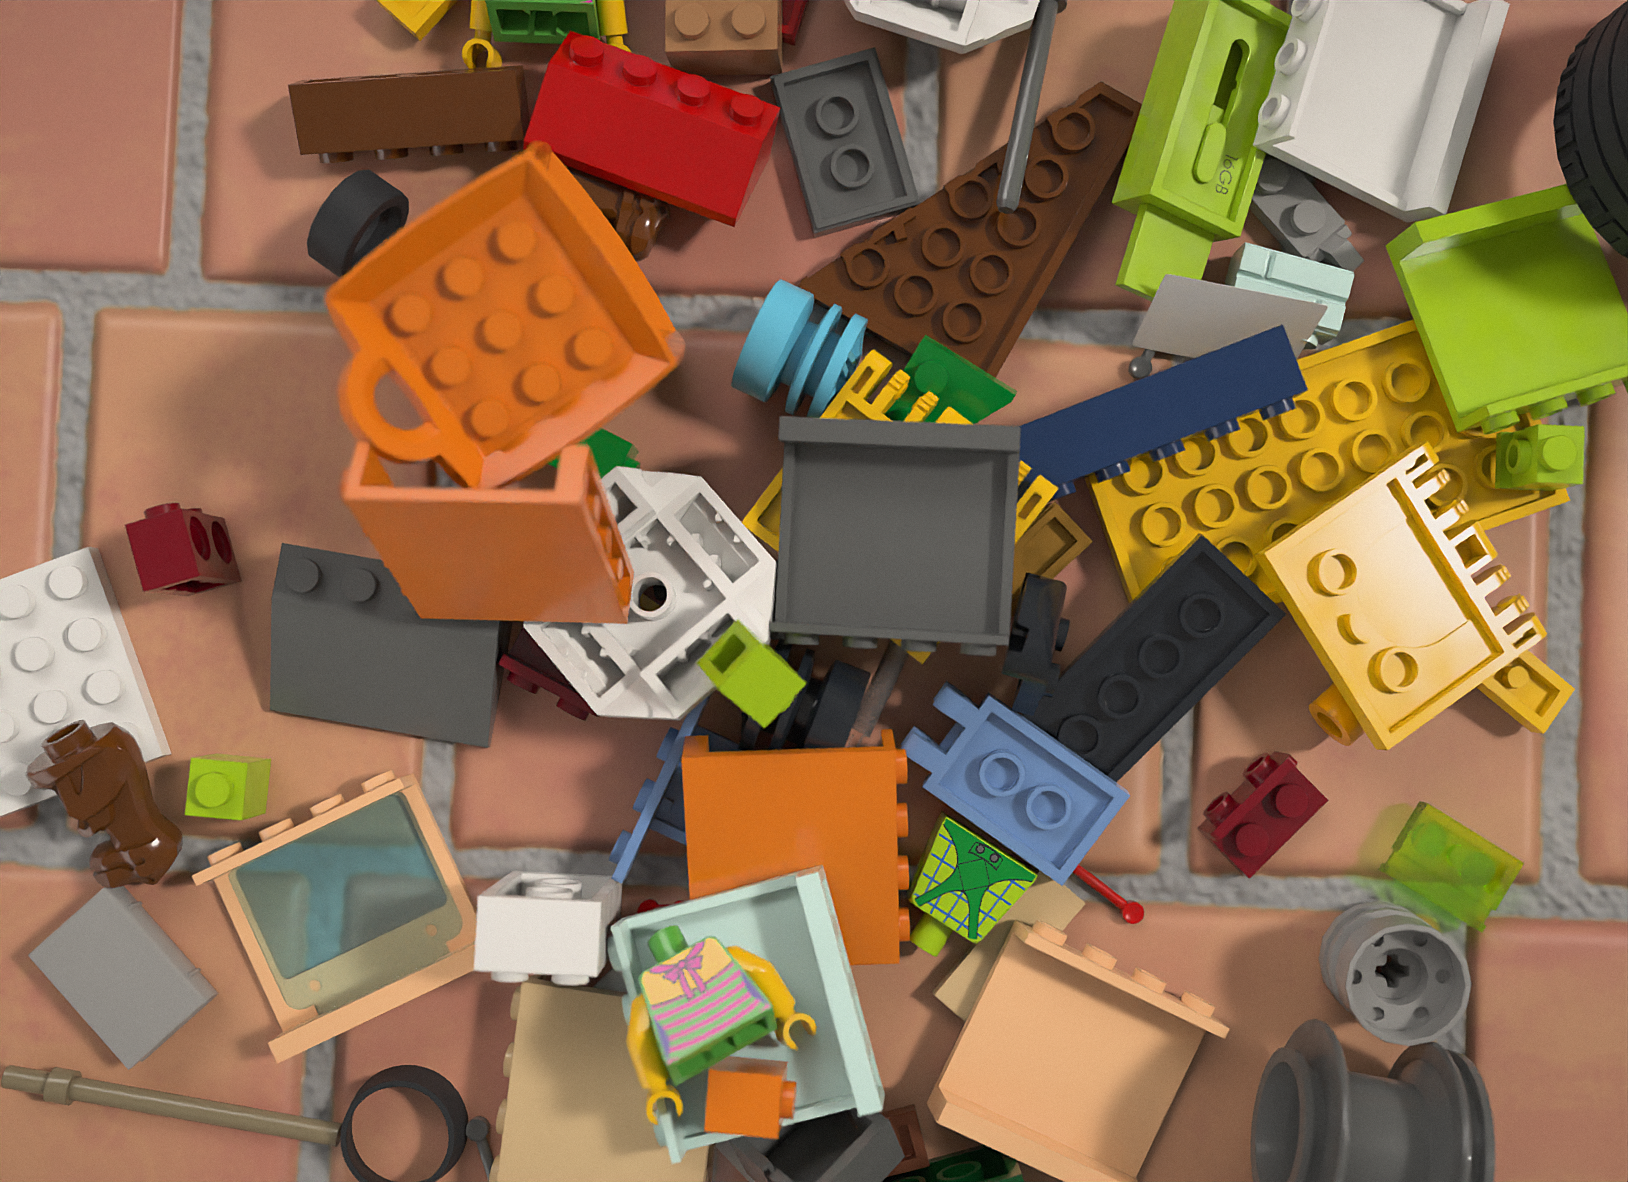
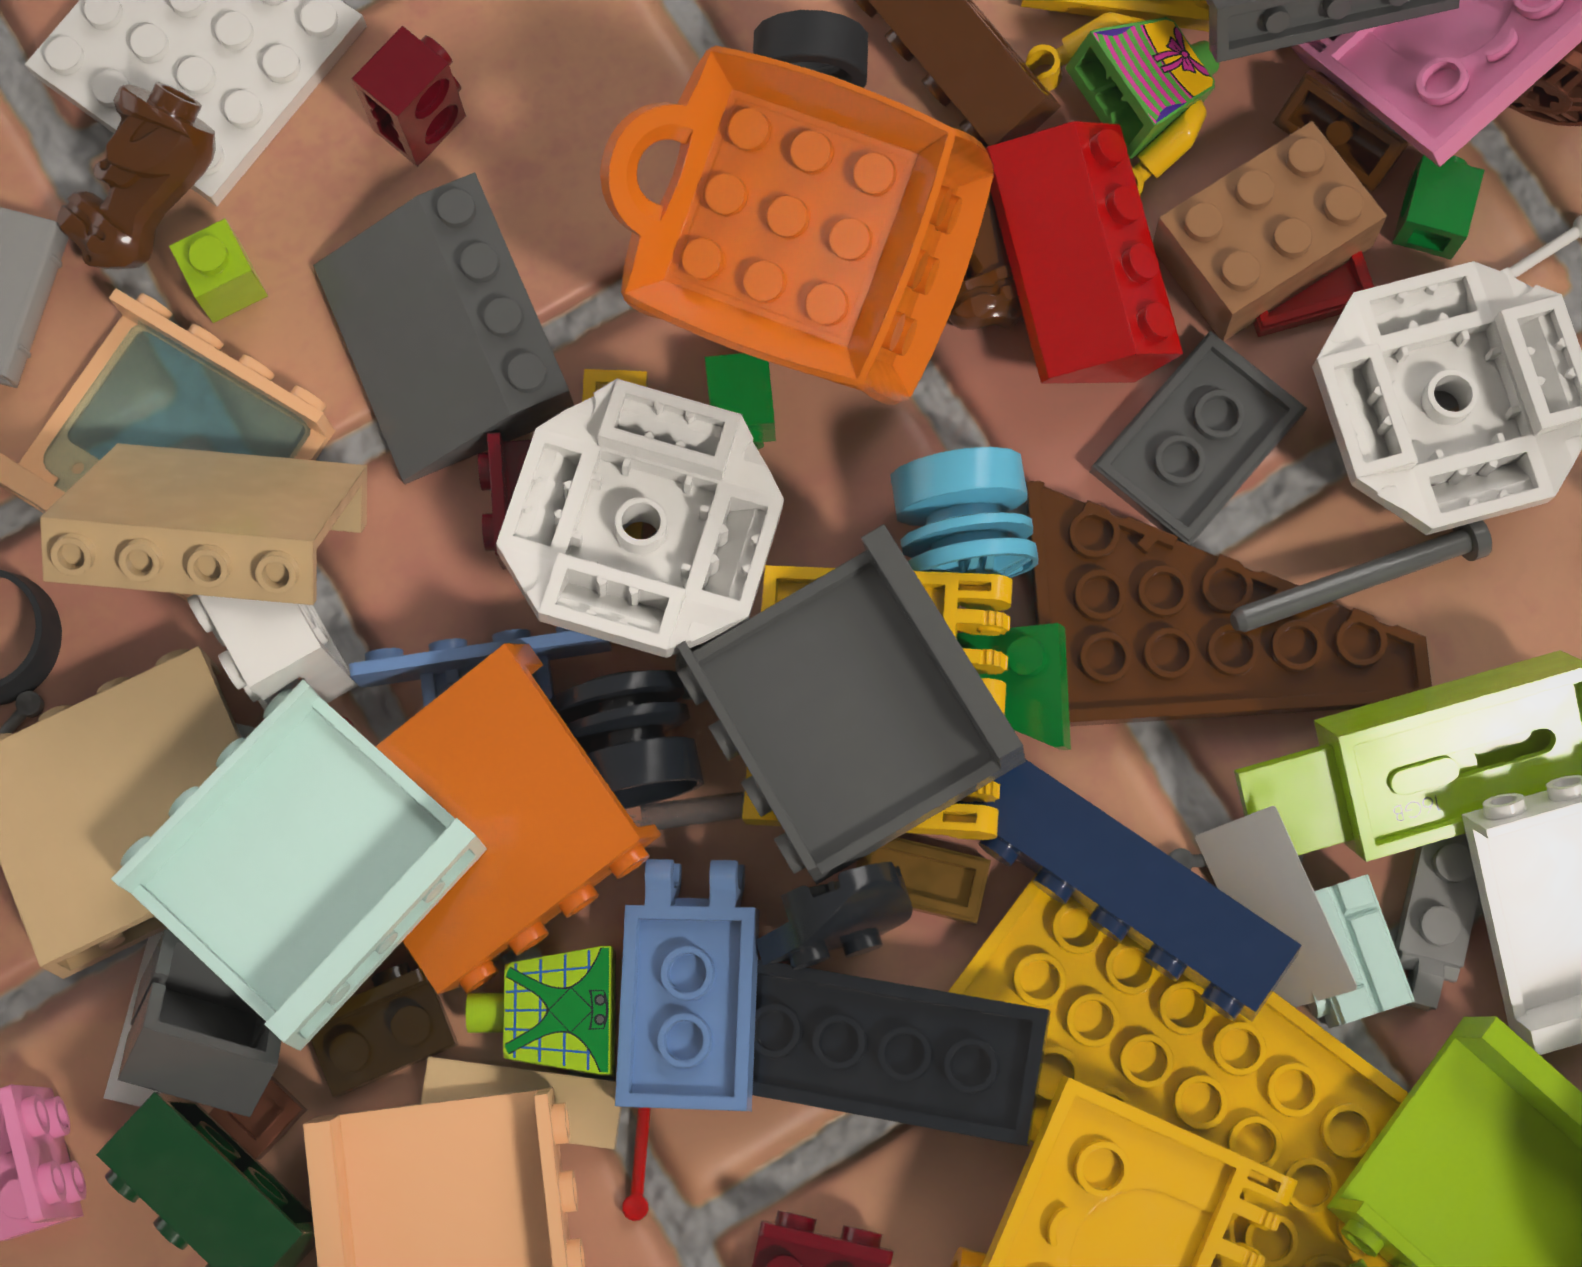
camera: 60 degrees right, 10 degrees down
orange panel [340,442,634,624] -> none
torso [627,925,817,1125] -> none
lime brick [697,619,806,728] -> none
orange brick [704,1056,797,1139] -> none
none -> tan panel [40,443,367,605]
none -> dark brown bracket [311,963,459,1097]

